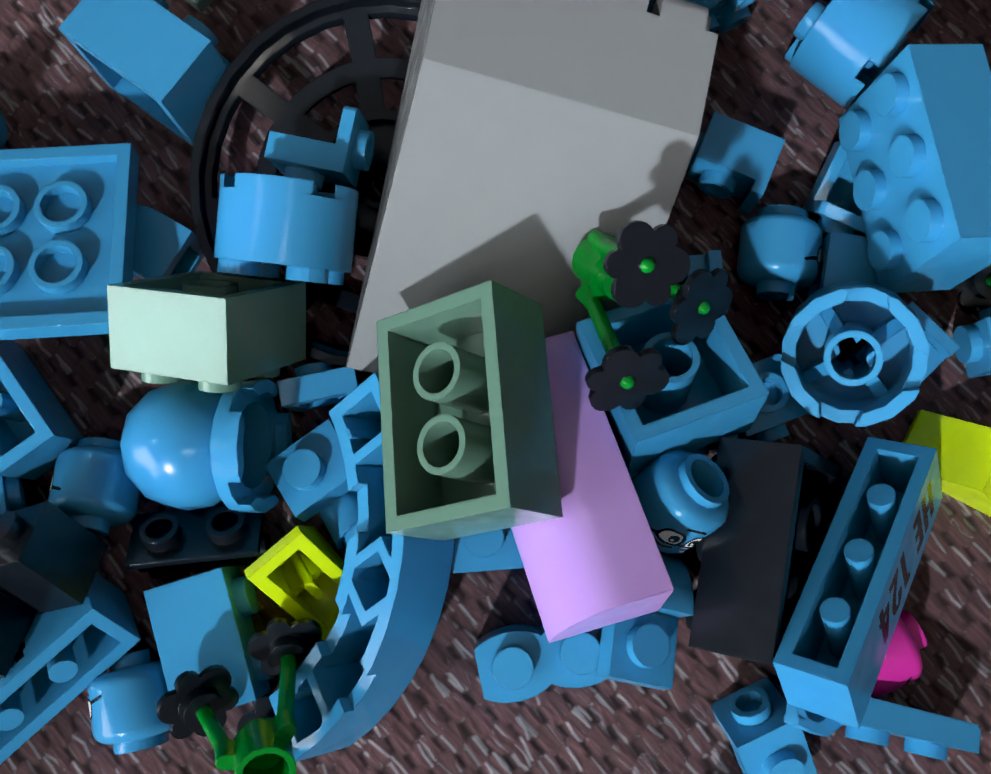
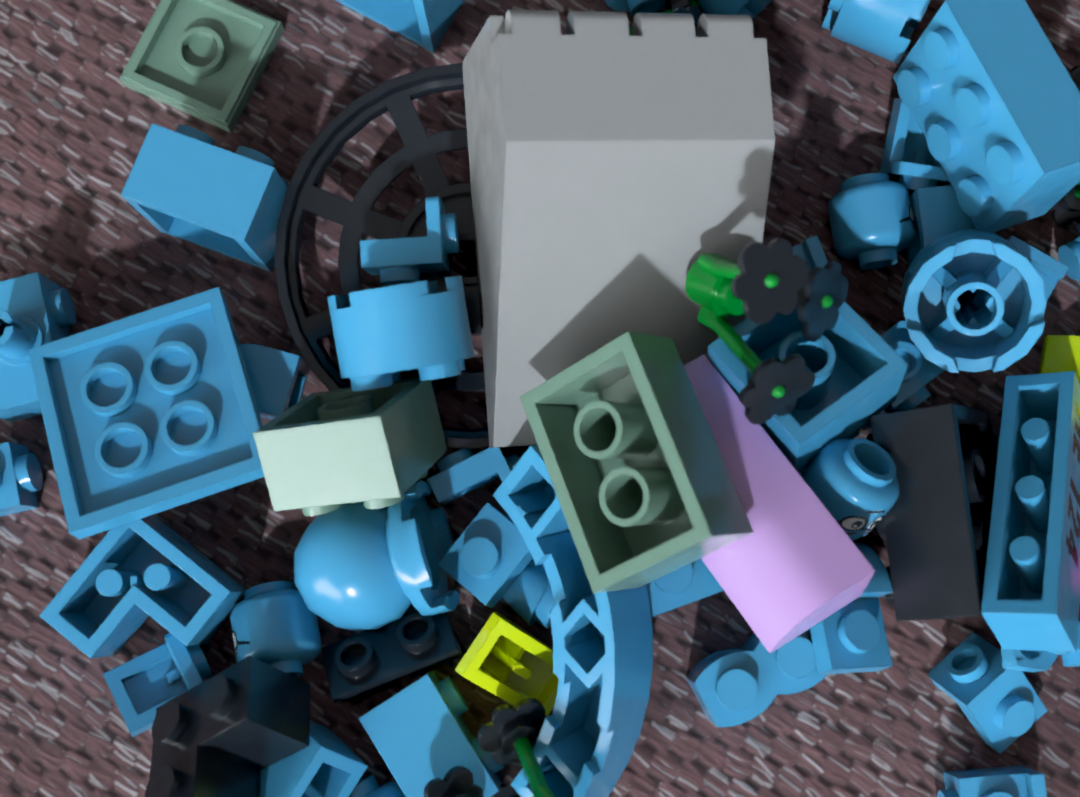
camera: 15 degrees left, 0 degrees up
dark azure brick [686,112,786,215] -> none

